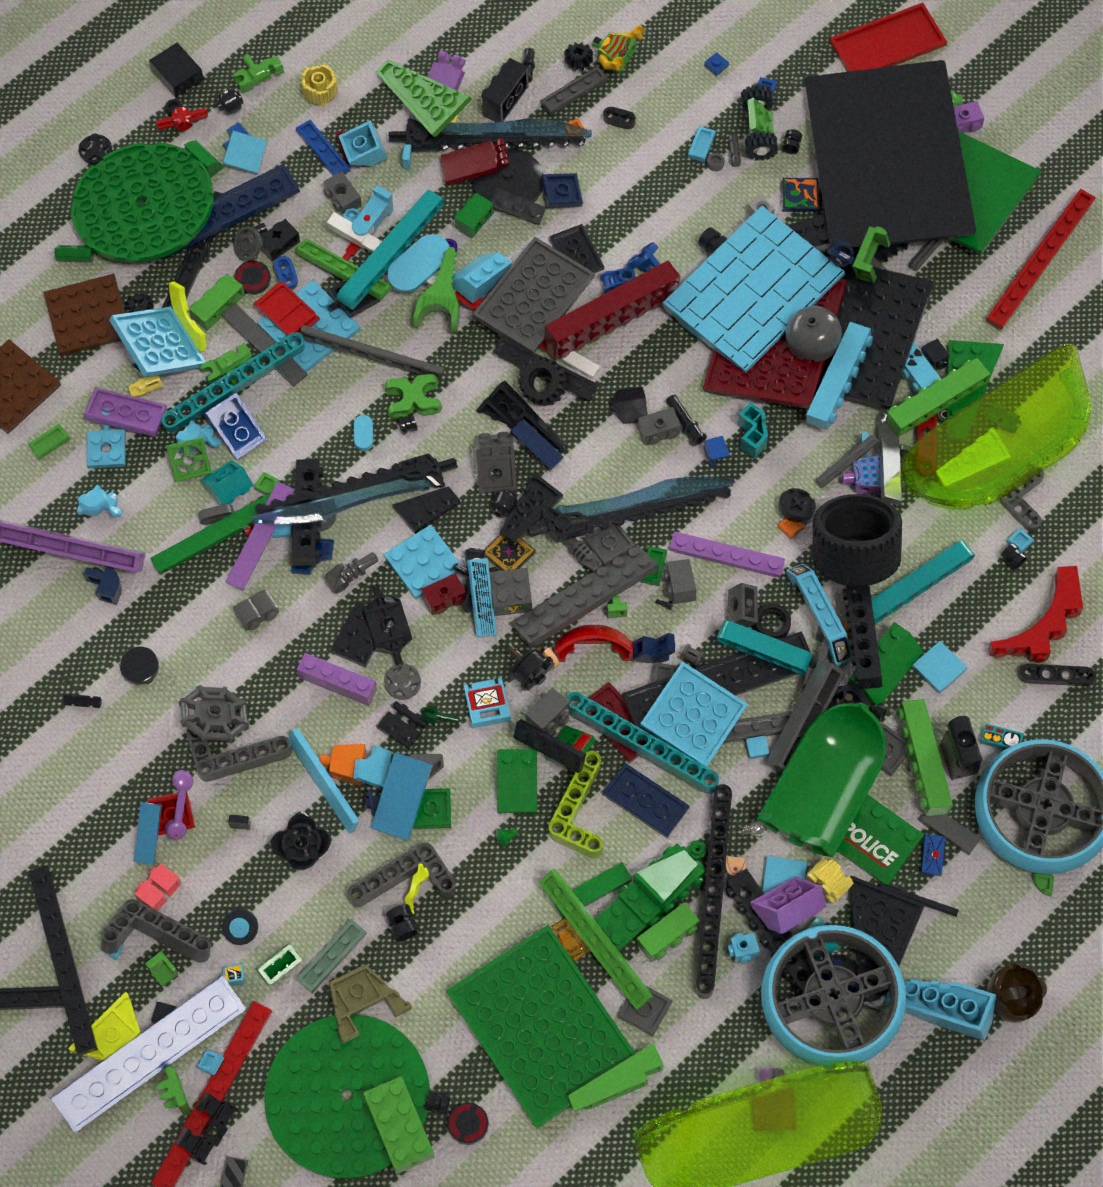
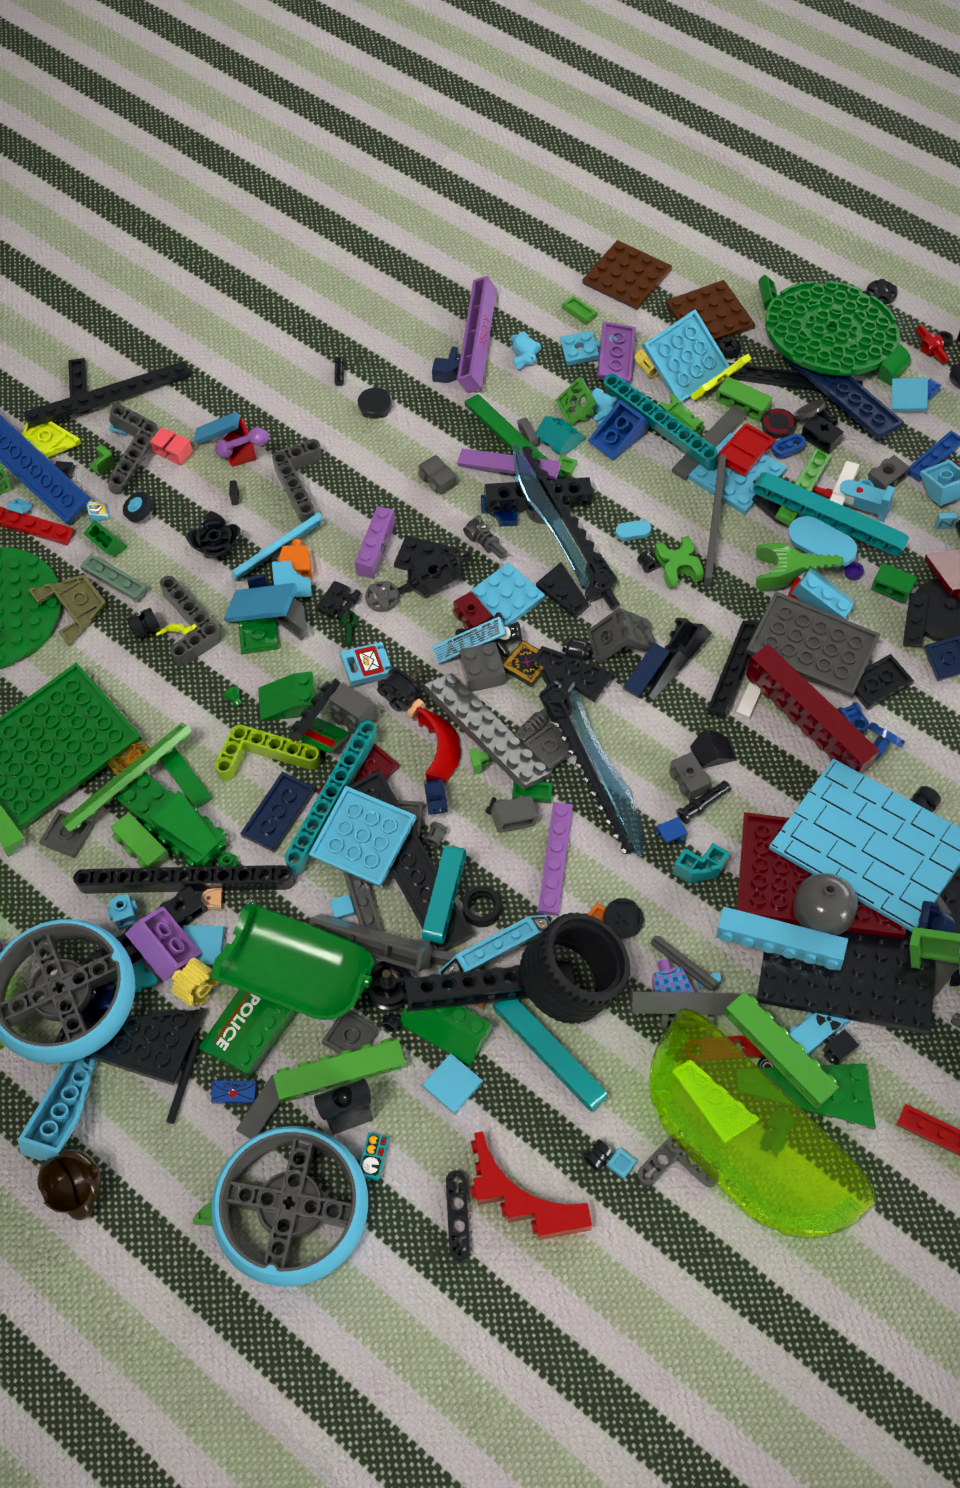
camera: 85 degrees right, 5 degrees down
dark grey plate [179,685,250,743] -> none
black tyre [518,357,568,406] -> none
dark grey brick [728,583,758,628] -> none

